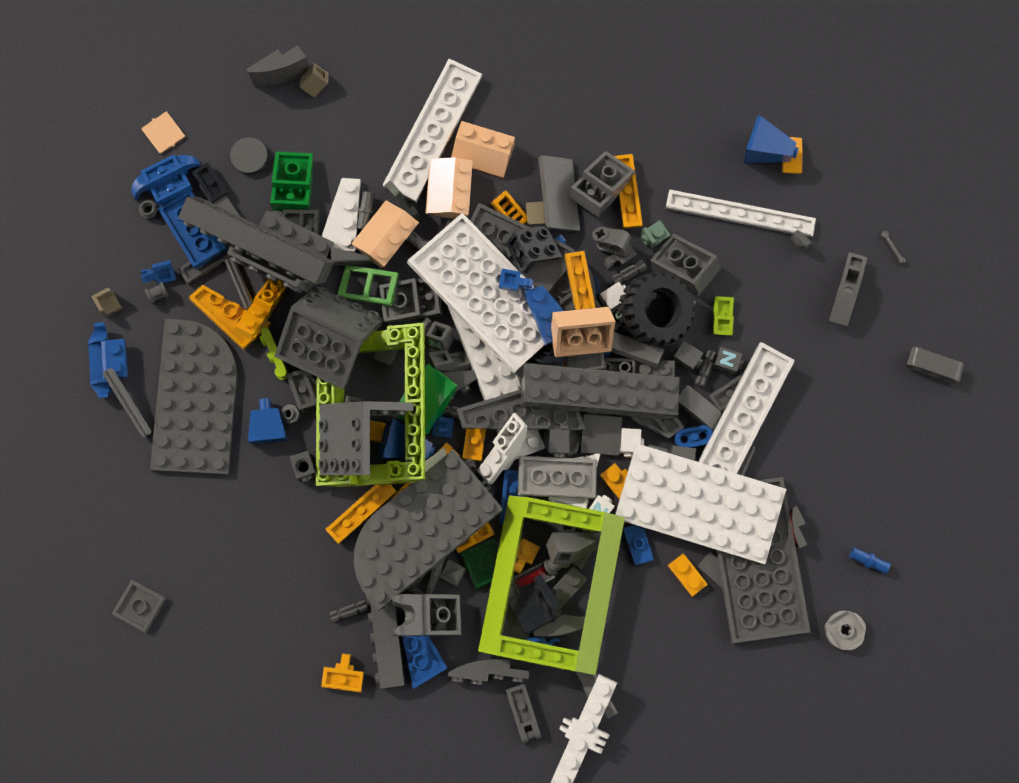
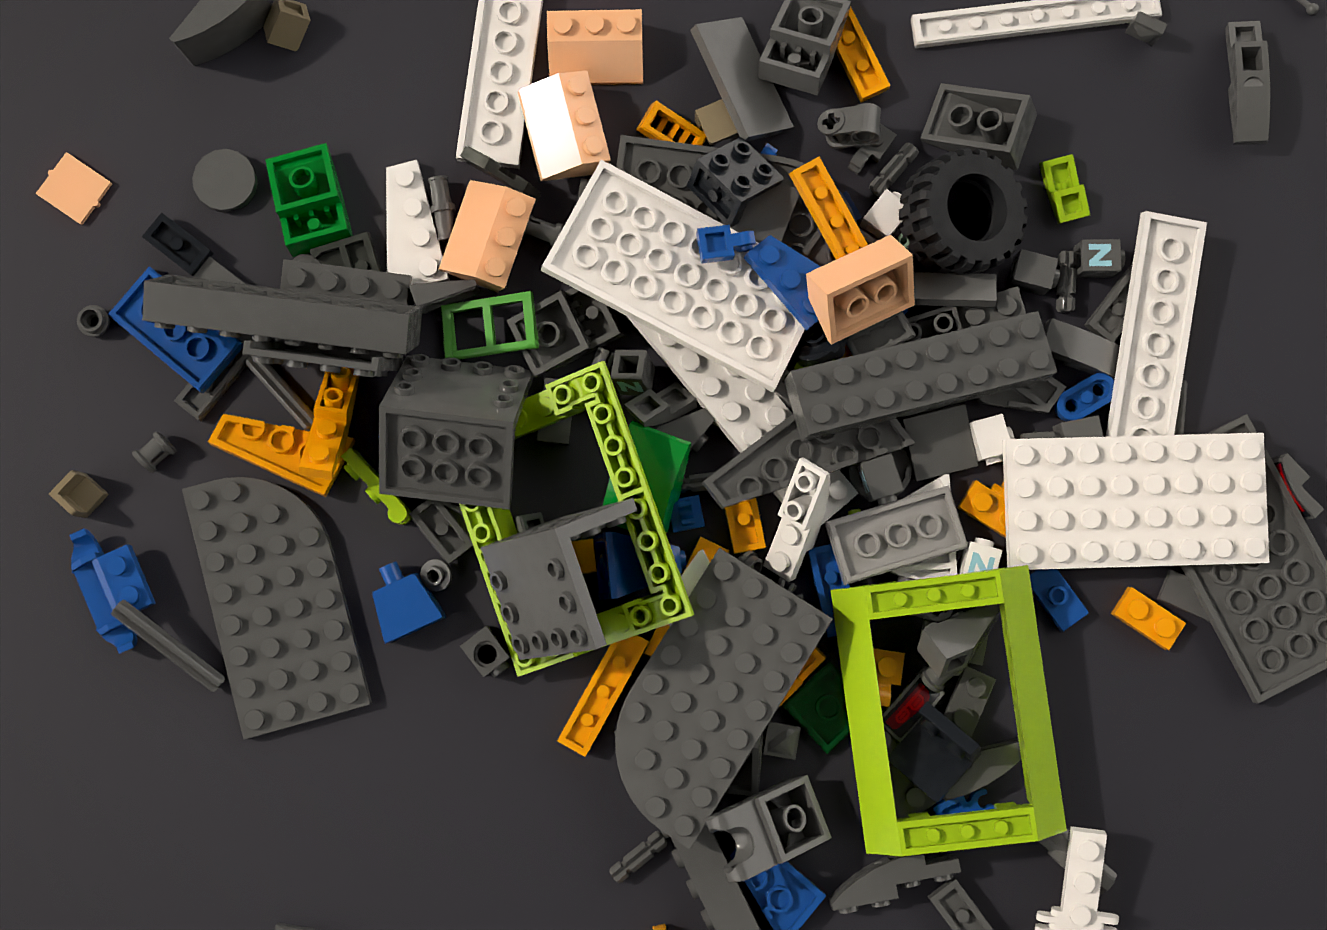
camera: 15 degrees left, 5 degrees up
blue plate [131,155,202,206] -> none
blue plate [140,260,176,284] -> none
sand green bracket [641,220,670,249] -> none

